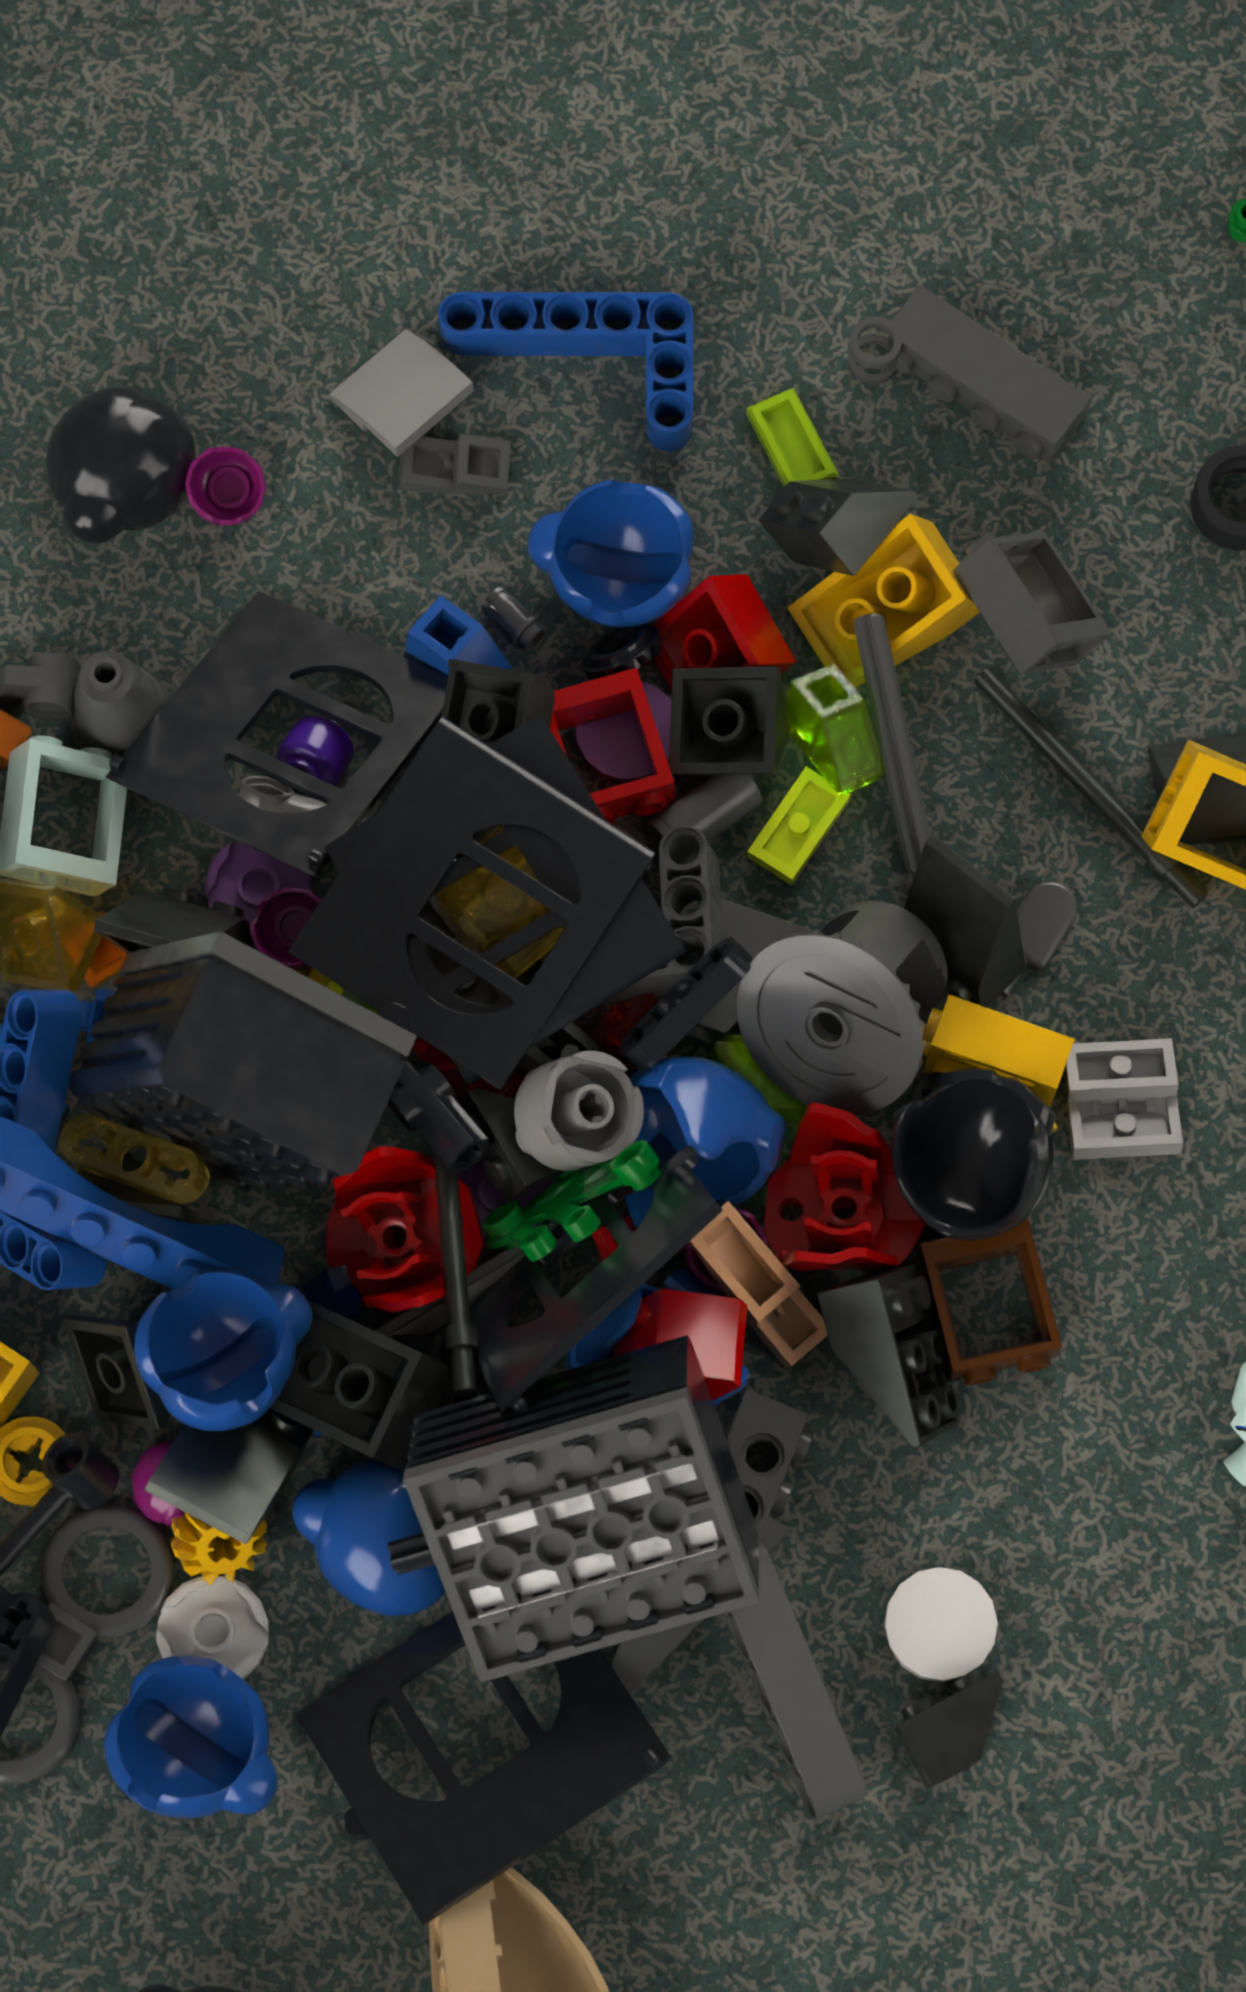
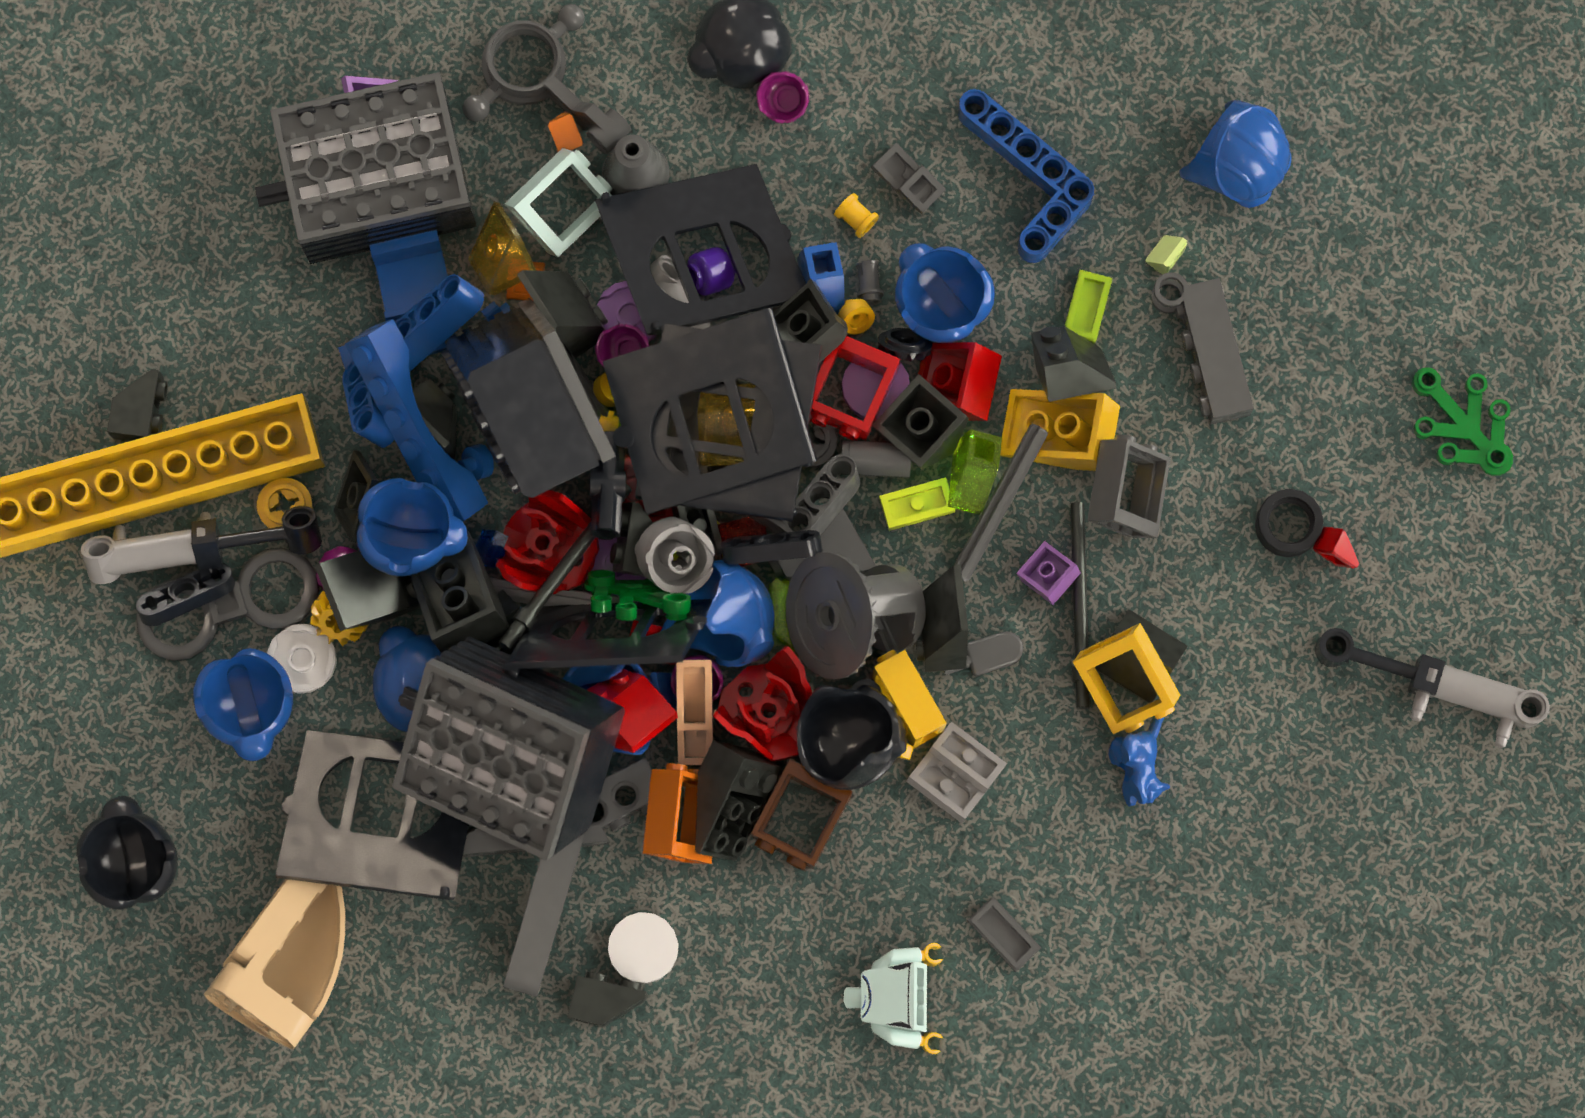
camera: 40 degrees right, 5 degrees up
clear yellow beam [59,1114,209,1204] -> none
light grey slope [329,329,474,457] -> none
none -> blue tile [458,444,494,480]
none -> orange window [642,763,712,864]
none -> yellow bush [834,193,879,238]
none -> yellow tile [838,299,875,335]
none -> medium lavender piece [1016,541,1081,605]
none -> yellowish green slope [1145,235,1187,274]
none -> blue piece [1179,100,1291,208]

